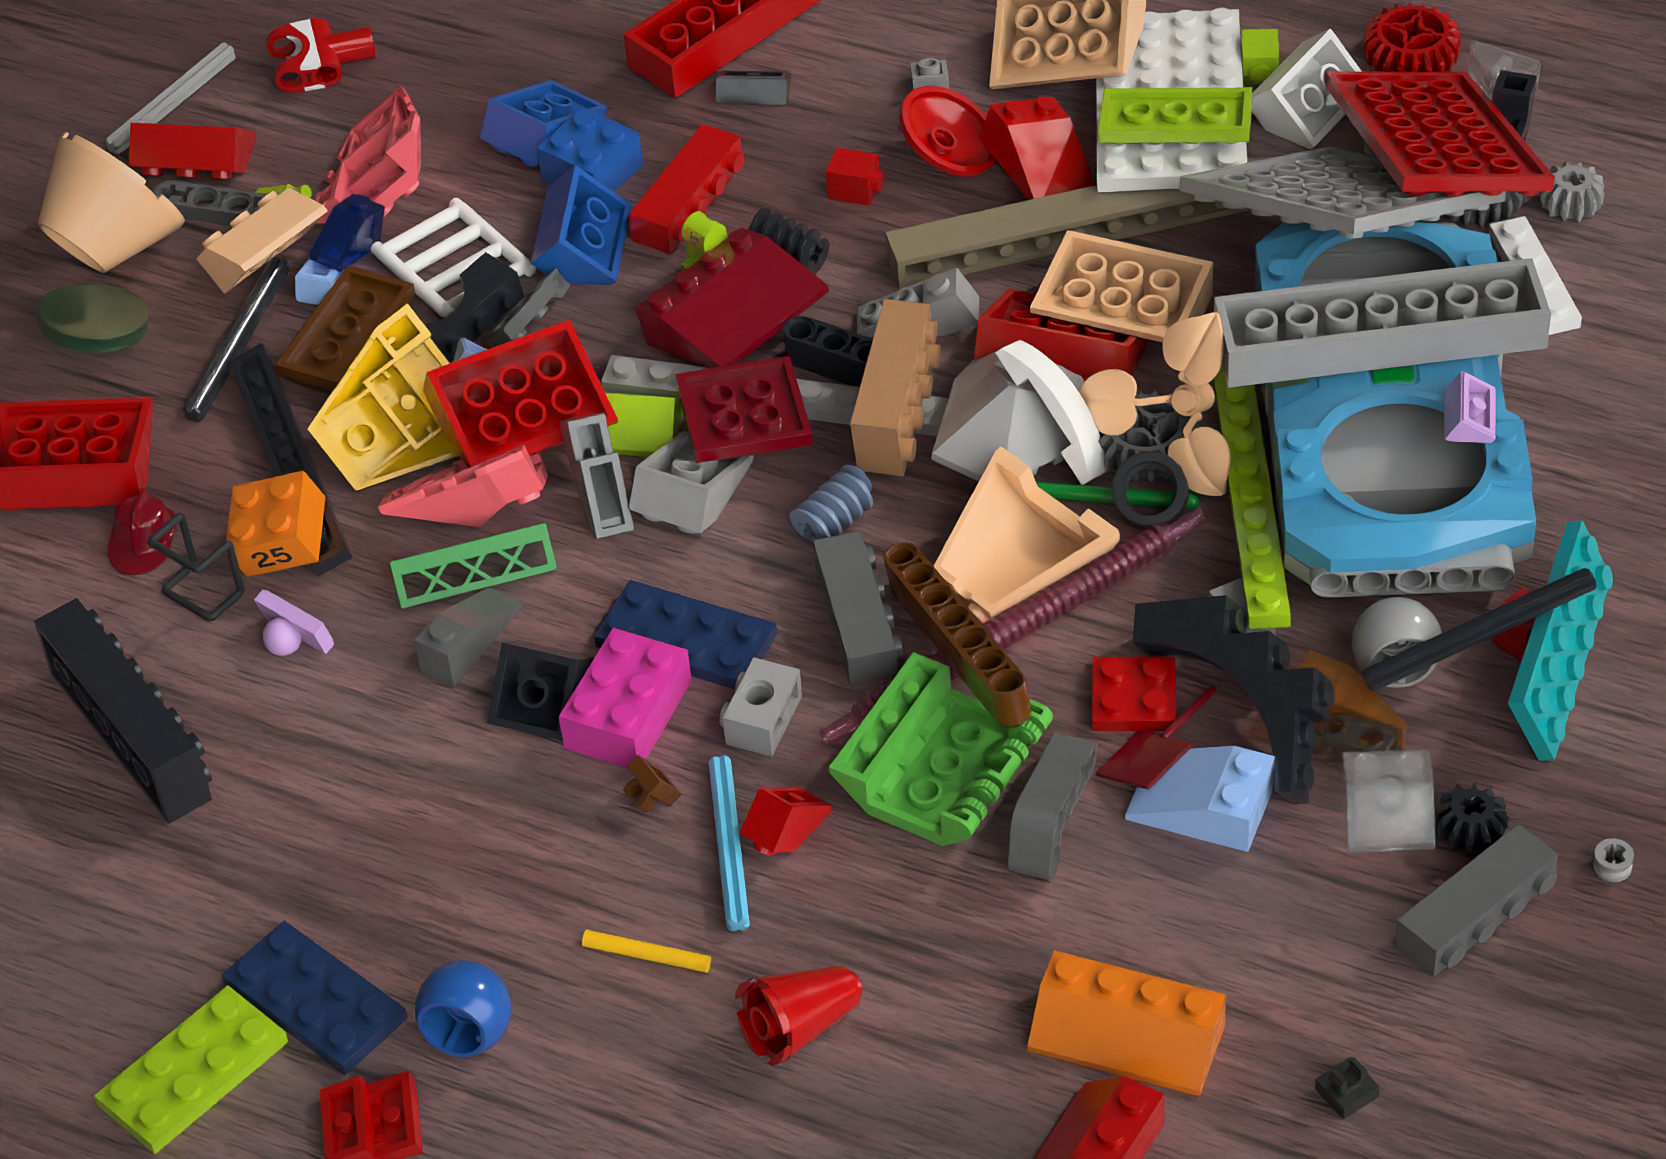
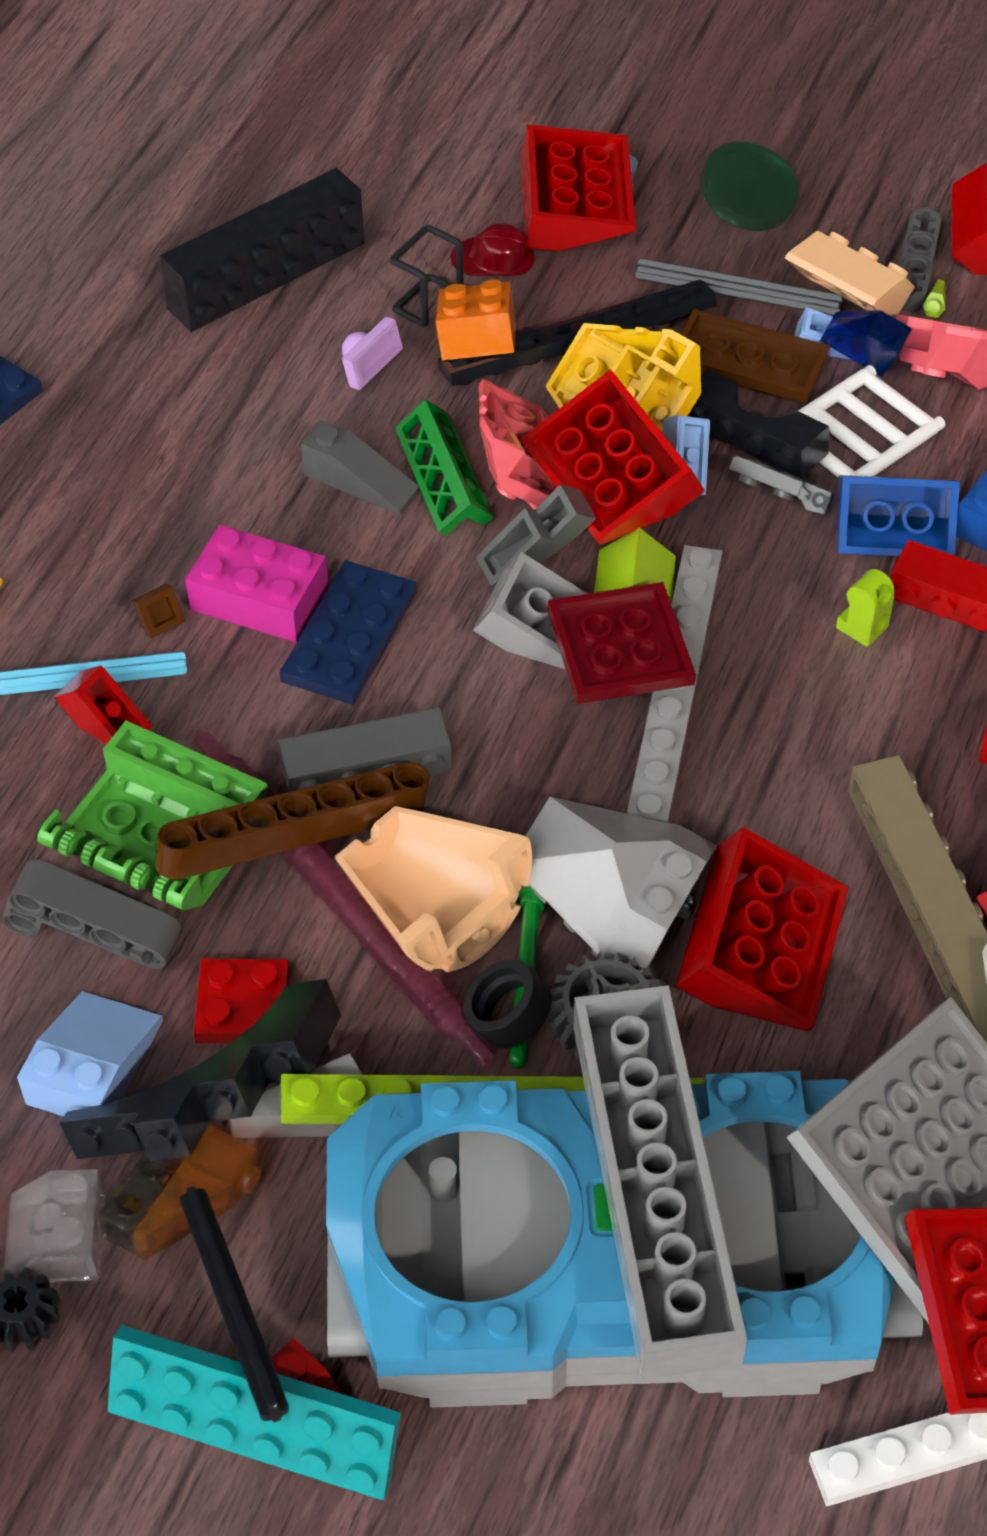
camera: 85 degrees right, 5 degrees up
light nougat cone [37,132,185,273] -> none
black slope [487,640,595,741] -> none
dark red slope [635,227,829,368] -> none
light grey brick [719,657,802,757] -> none
black piece [748,207,830,274] -> none
black beam [783,316,873,387] -> none
sand blue piece [789,464,874,542] -> none
medium nougat brick [850,299,941,476] -> none
light grey slope [857,267,979,337] -> none
white slope [996,340,1107,485] -> none
light nougat slope [1030,230,1213,342] -> none
light nougat plant [1079,312,1231,496] -> none
dark red piece [1095,686,1216,790] -> none
light grey wheel [1351,597,1442,688] -> none
lavender slope [1444,371,1496,443] -> none

